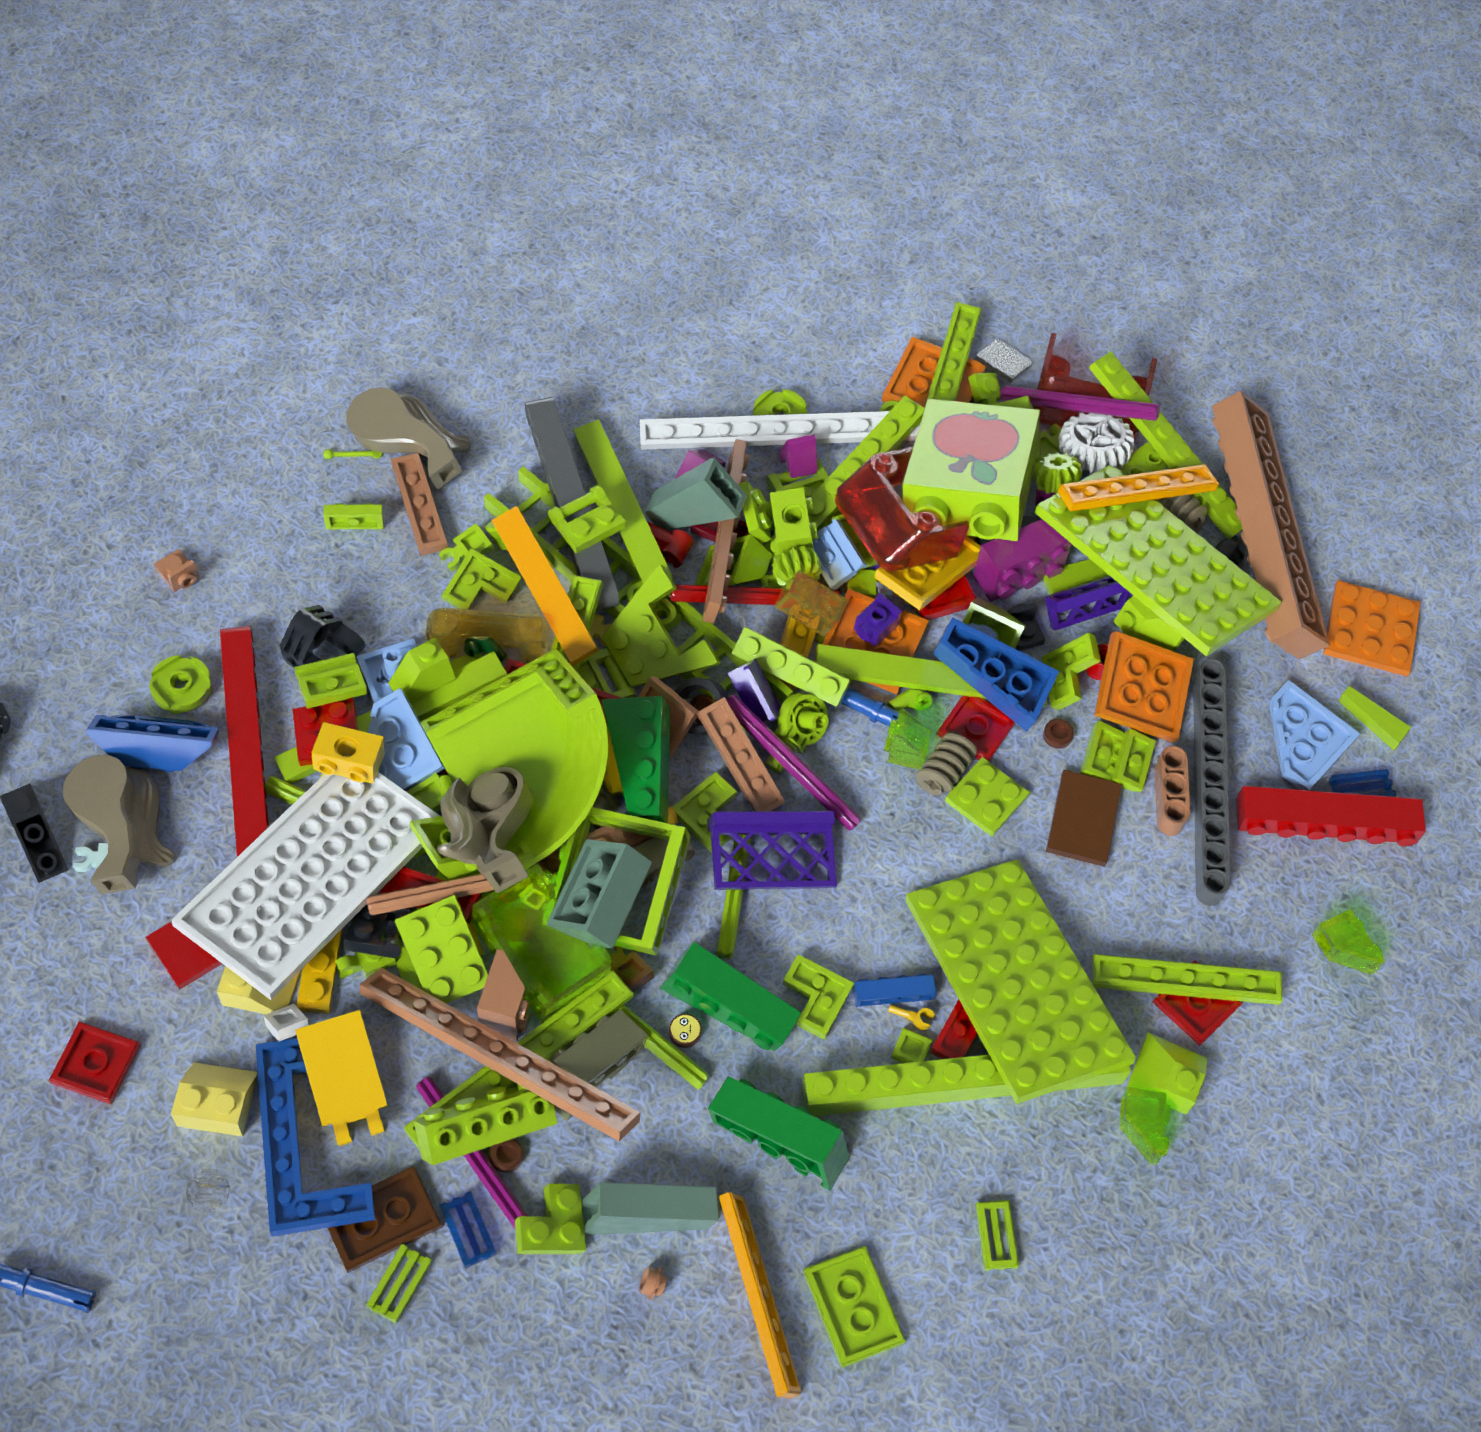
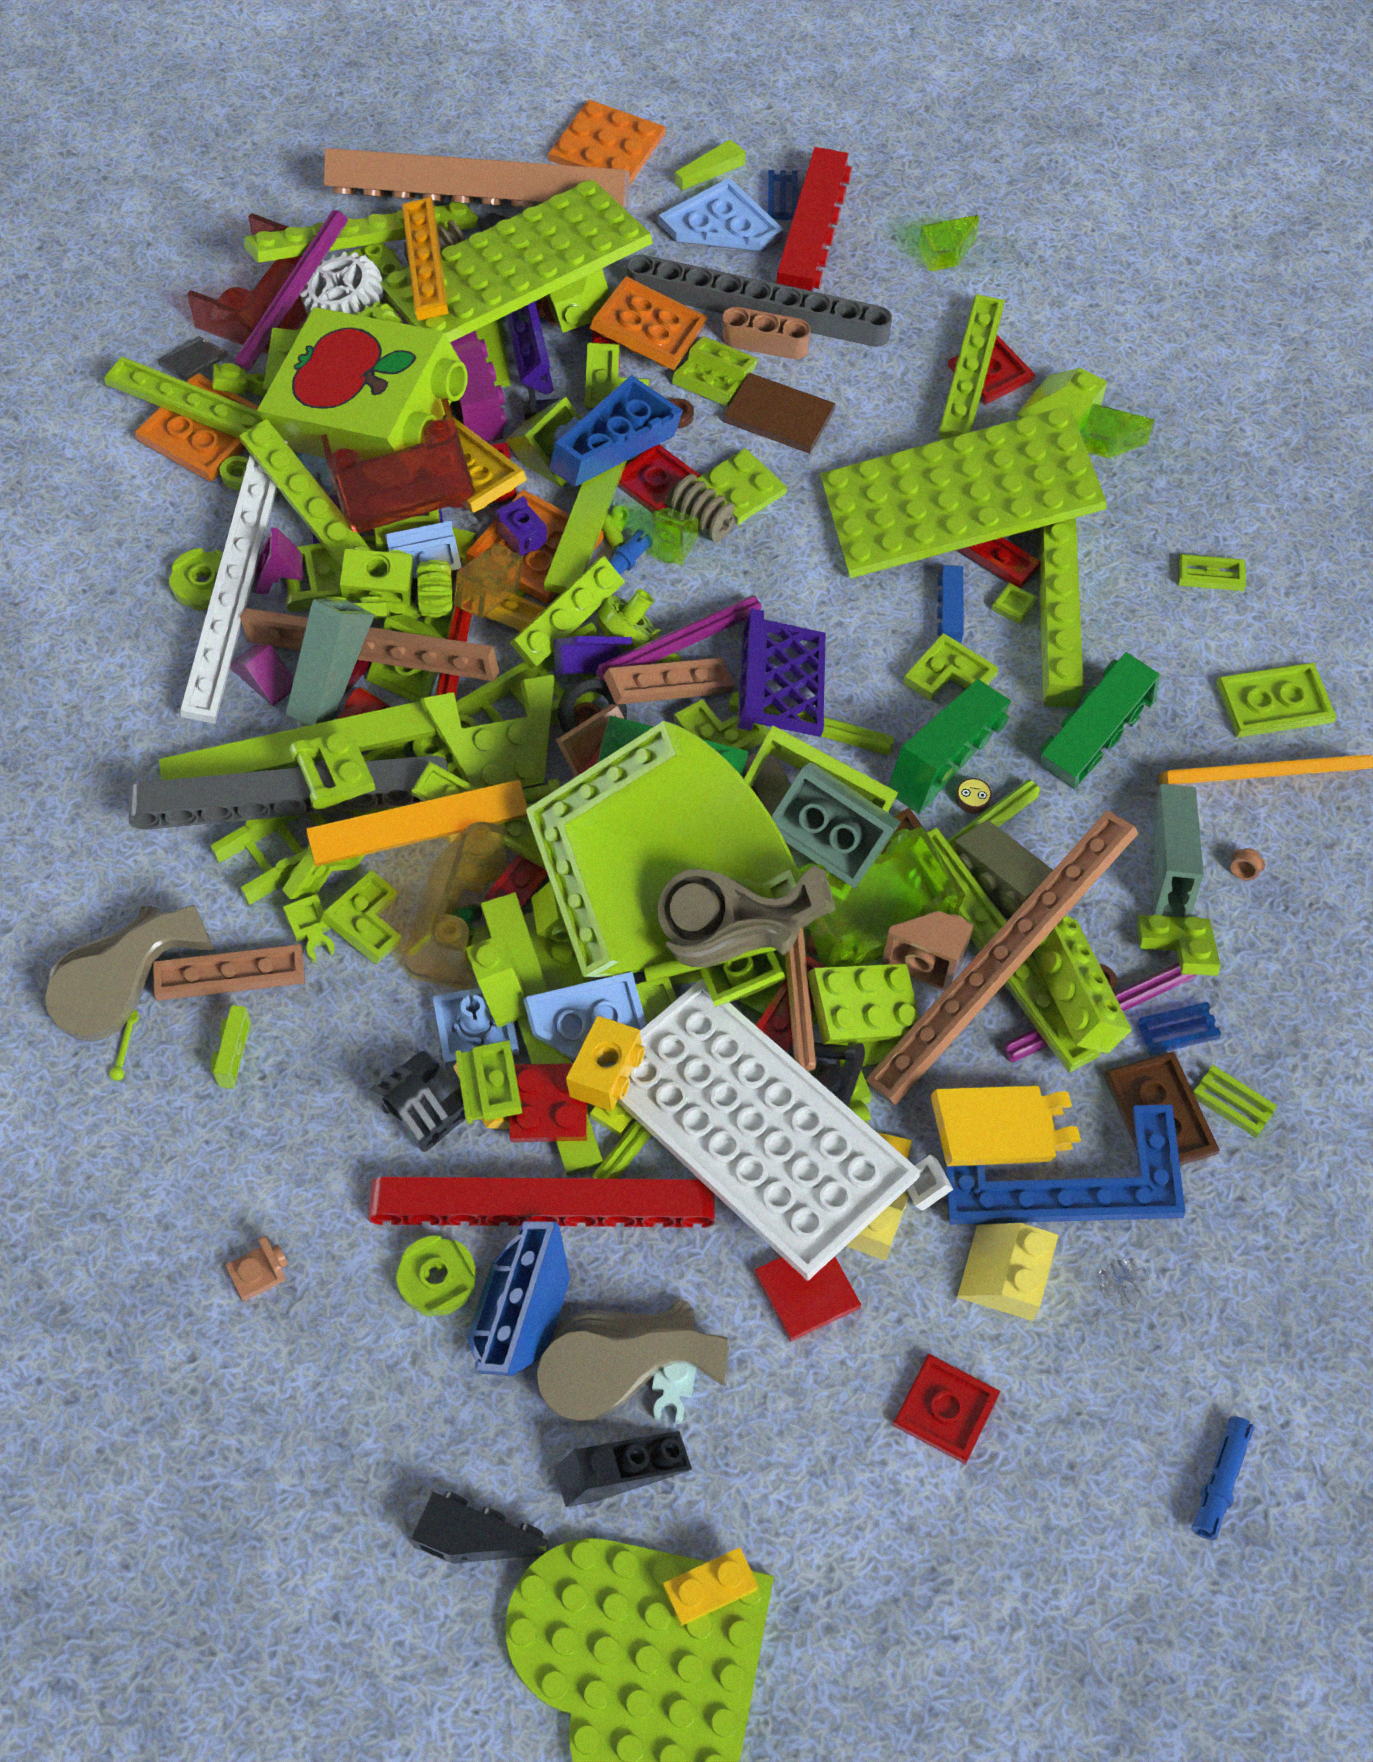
camera: 75 degrees left, 0 degrees up
yellow hand [888,1004,935,1031] -> none

